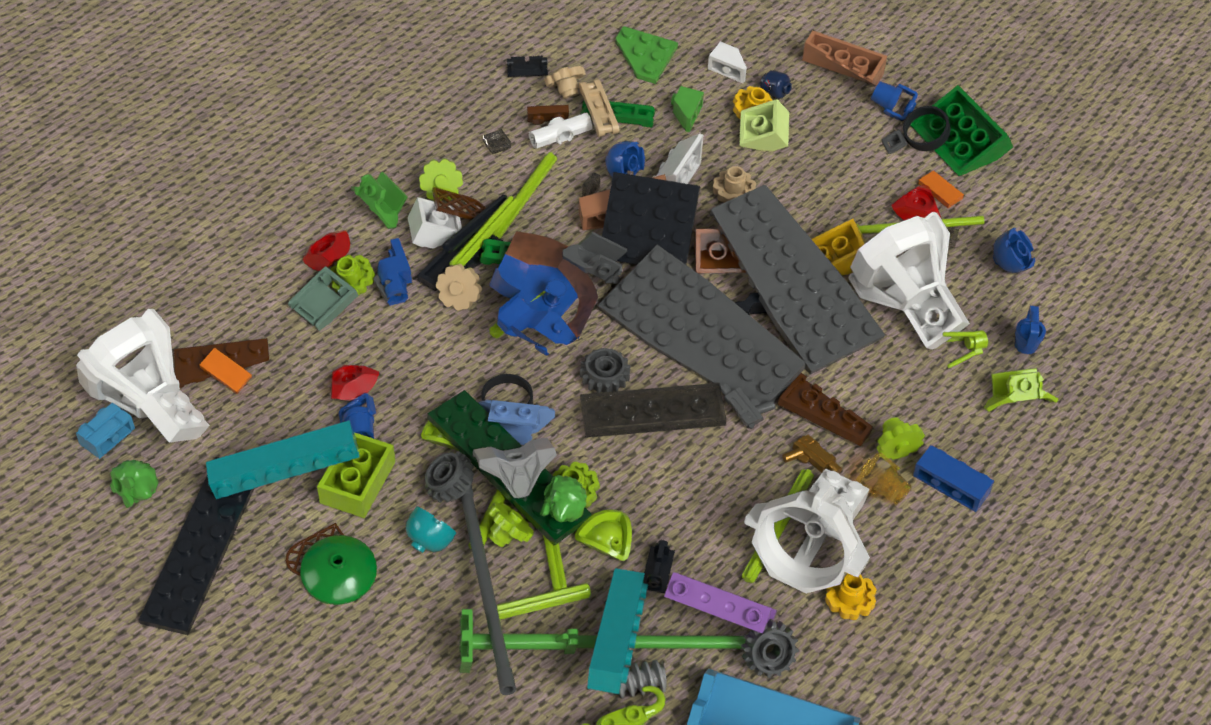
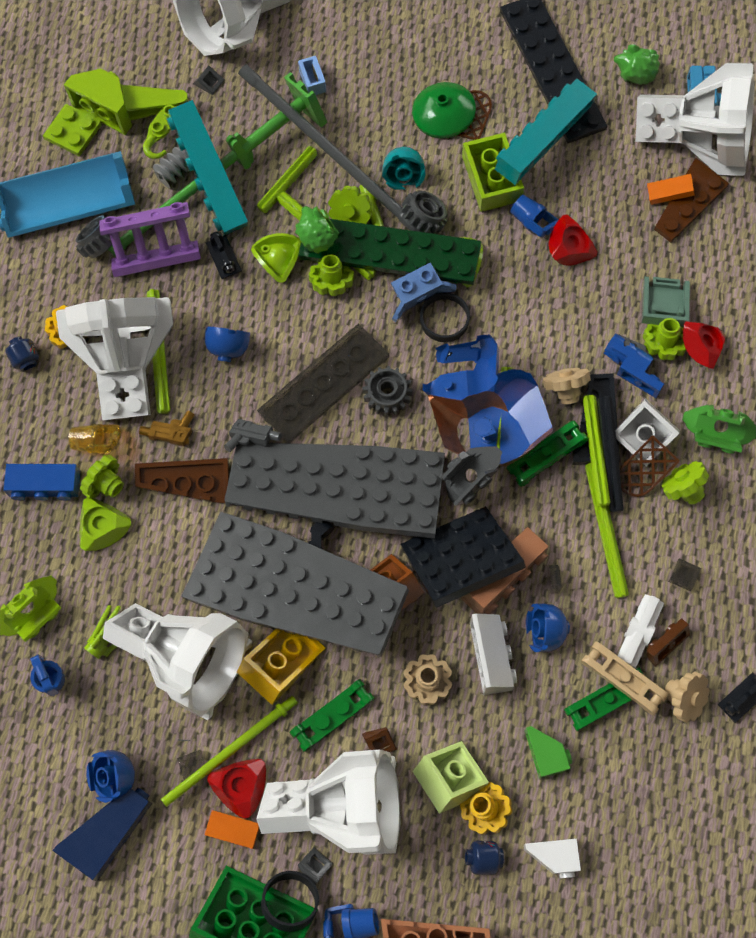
camera: 150 degrees right, 20 degrees up
light grey piece [473,438,556,498] -> none
bright green plate [616,26,678,84] -> none
none -> dark blue head [5,336,40,372]
none -> dark blue slope [53,787,153,881]
none -> lime hat [80,497,131,551]
none -> blue cylinder [205,327,250,362]
none -> white plate [256,750,401,855]
none -> green plate [289,679,375,752]
none -> light blue piece [298,56,326,95]
none -> reddish brown slope [362,727,397,753]

